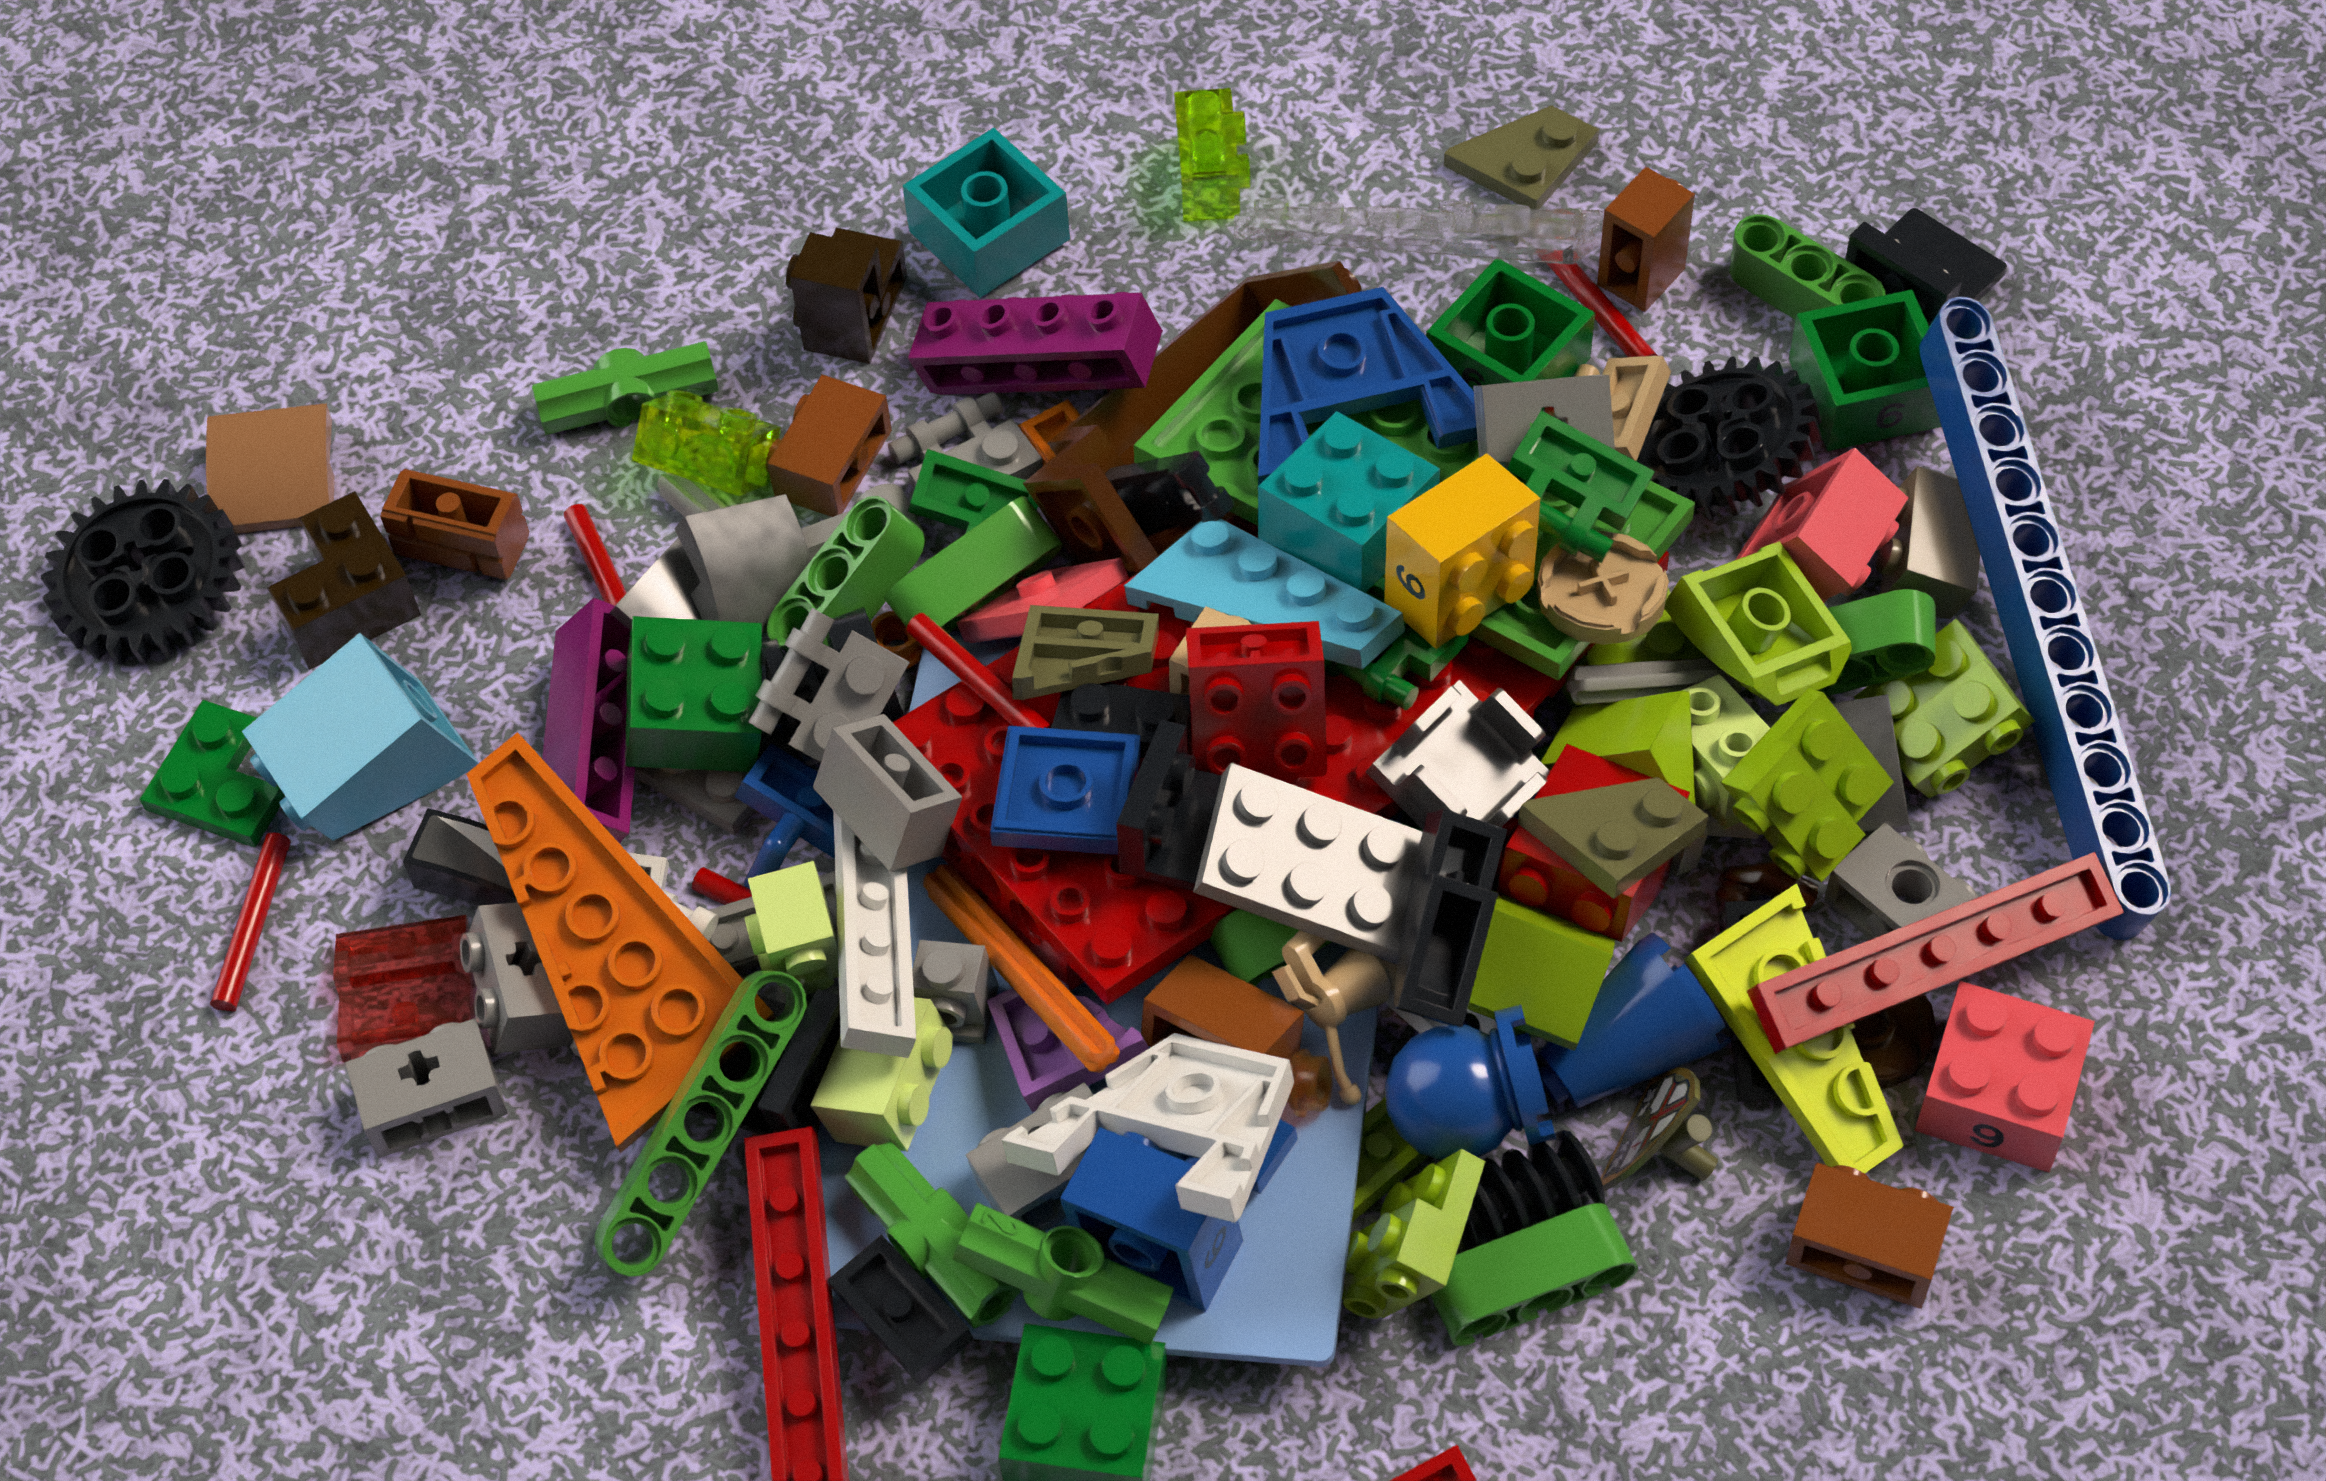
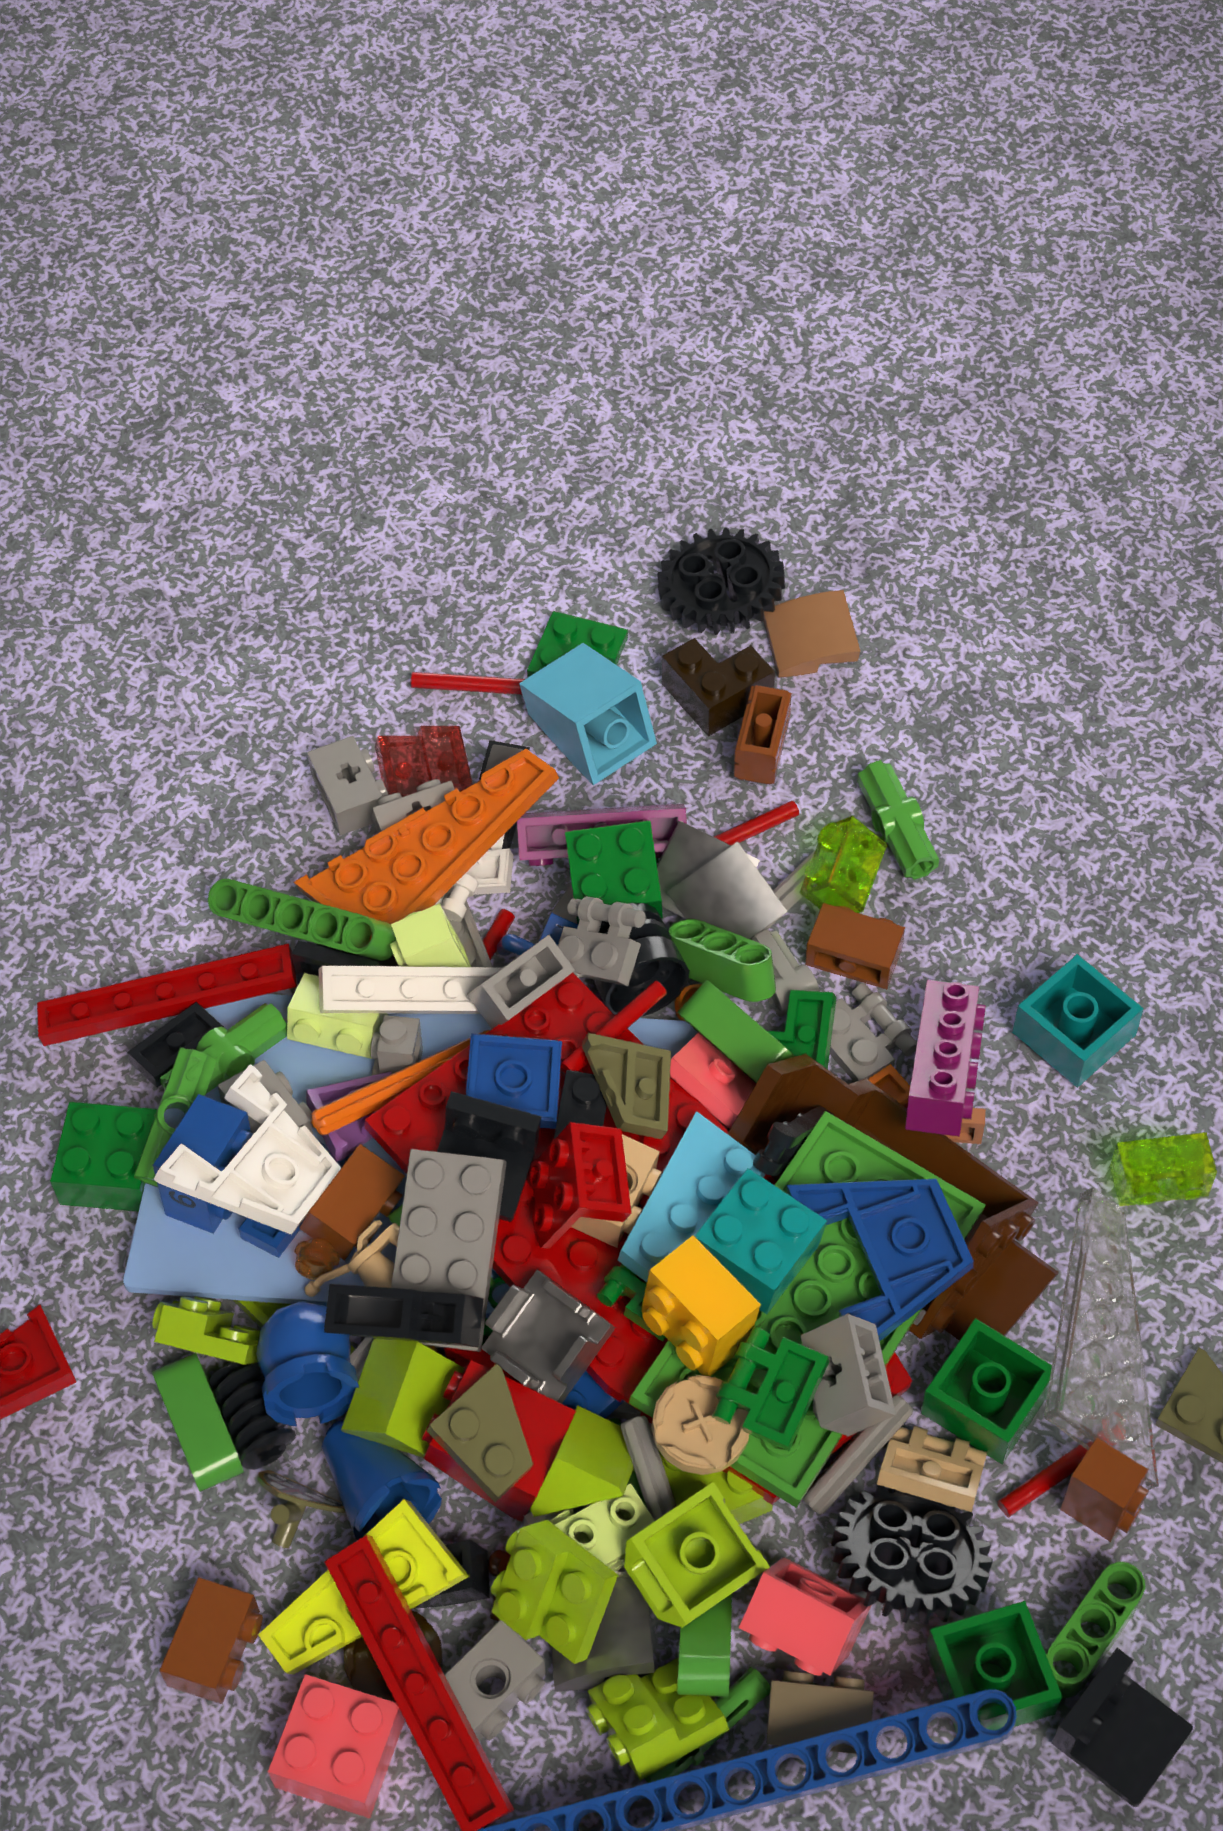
camera: 85 degrees right, 0 degrees up
dark brown brick [786,227,908,364] -> none

